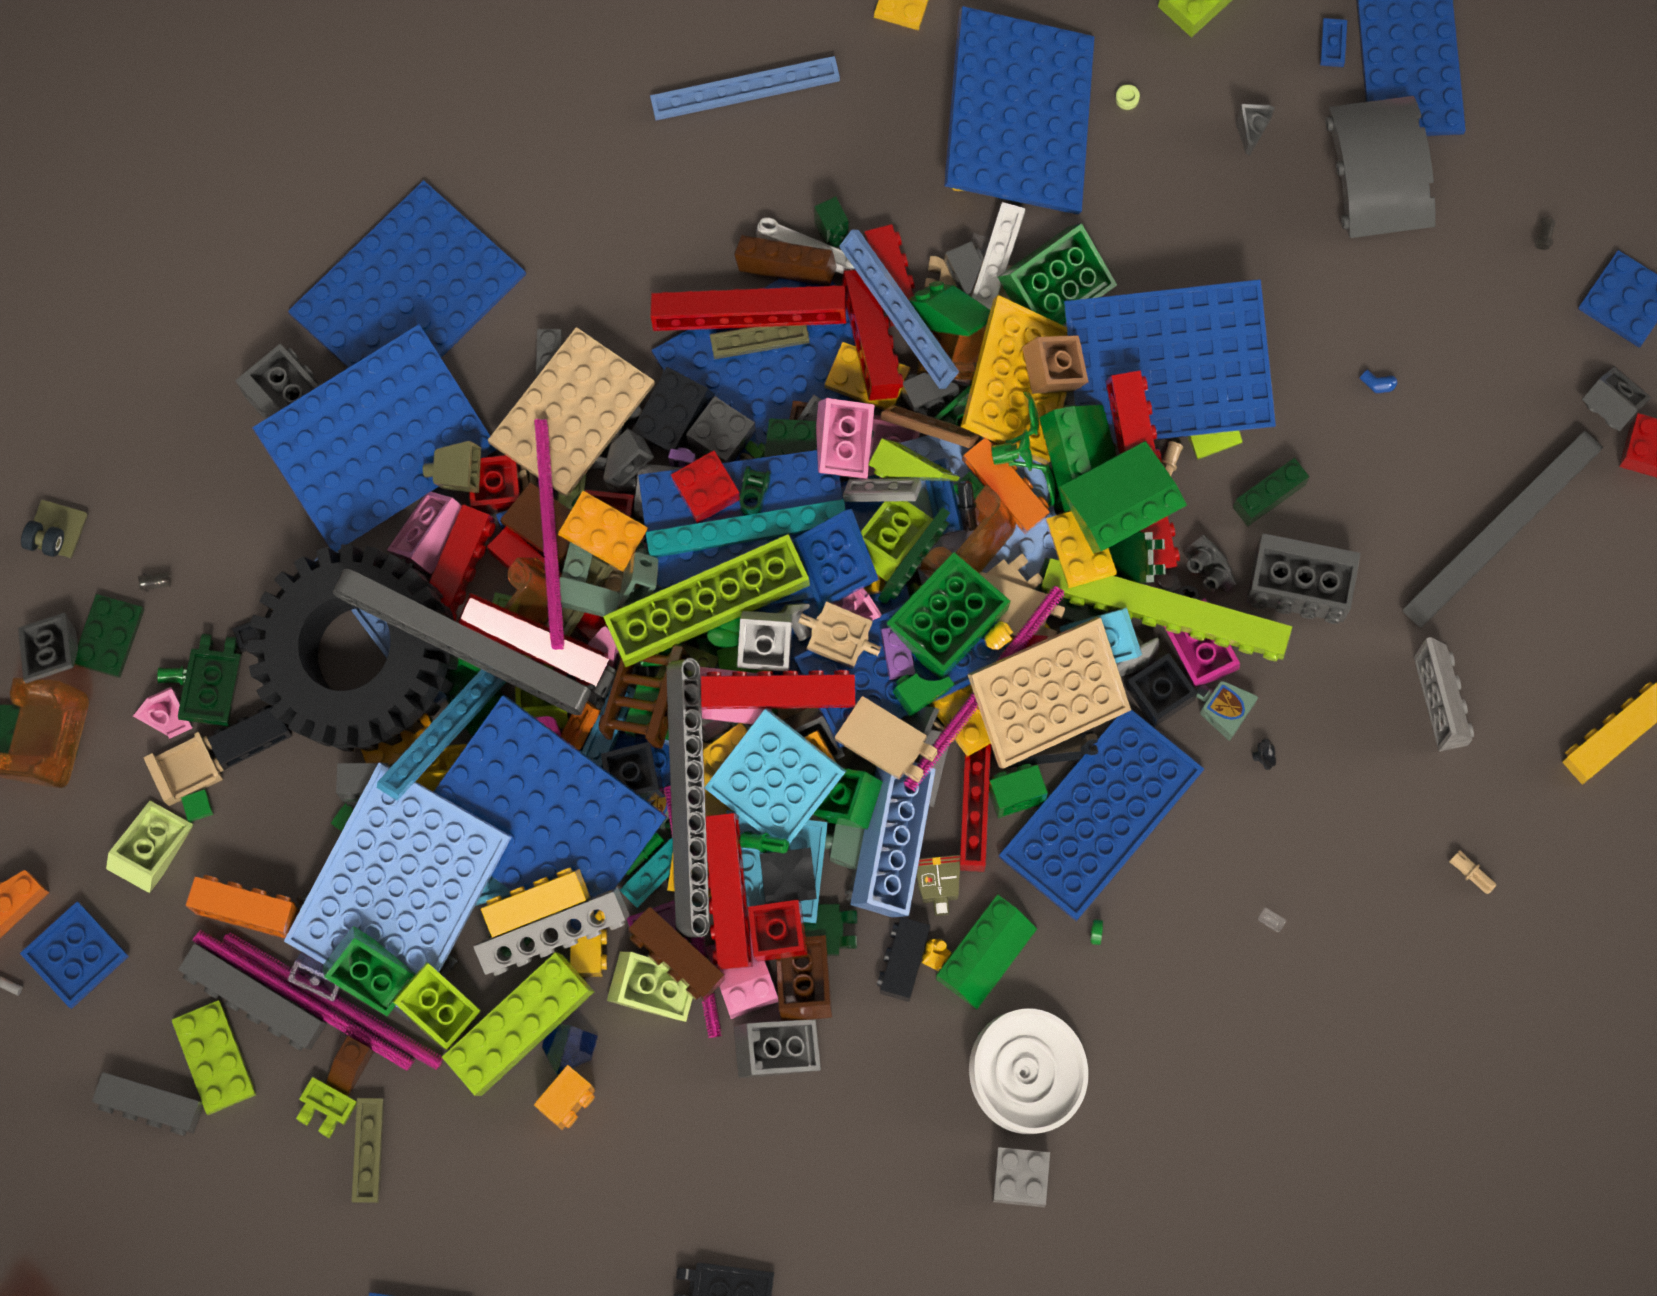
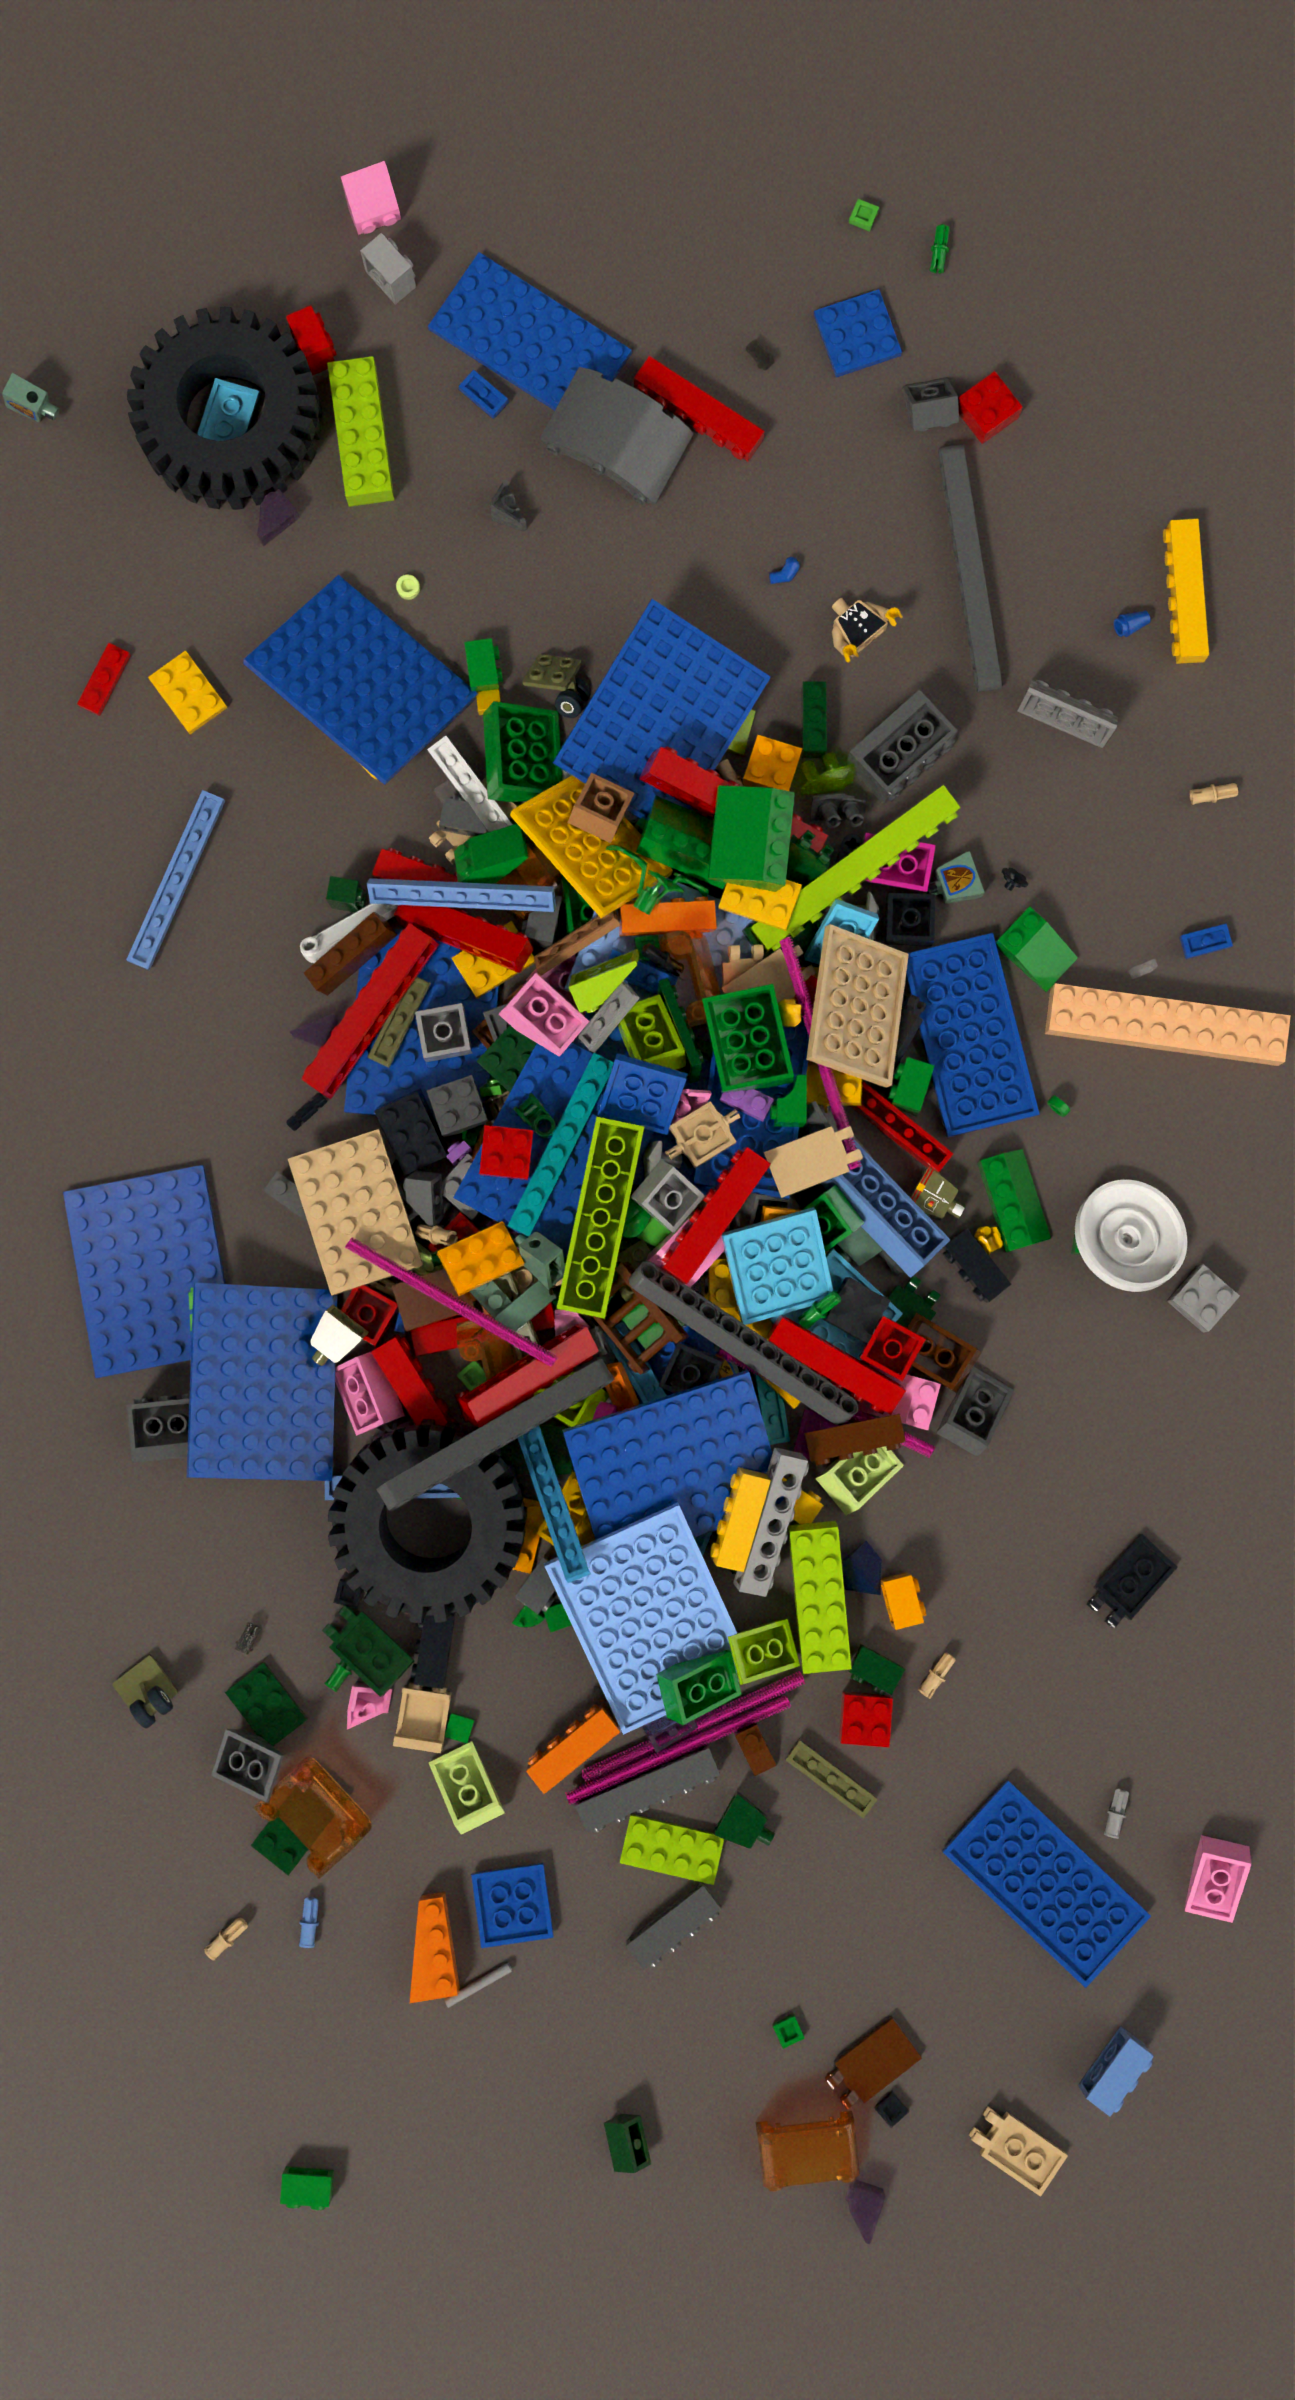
camera: 55 degrees left, 10 degrees up
lime plate [296,1077,357,1138] -> none
none -> black axle [286,1093,327,1131]
none -> clear purple slope [290,1013,338,1049]
none -> light grey brick [415,1003,473,1062]
none -> tan axle [415,1224,458,1246]
none -> green brick [464,638,503,692]
none -> yellow slope [476,689,501,715]
none -> green tile [512,1606,545,1627]
none -> olive plate [522,654,591,718]
none -> red brick [634,356,765,462]
none -> dark green torso [714,1791,775,1849]
none -> light orange brick [743,735,802,791]
none -> green tile [772,2014,805,2049]
none -> clear neon green connector [800,753,854,795]
none -> torso [832,598,903,663]
none -> red brick [839,1691,893,1748]
none -> dark green brick [848,1644,905,1696]
none -> tan axle [918,1652,956,1699]
none -> green slope [996,906,1078,992]
none -> light nougat brick [1045,983,1291,1066]
none -> blue cone [1114,610,1151,637]
none -> blue plate [1179,923,1233,959]

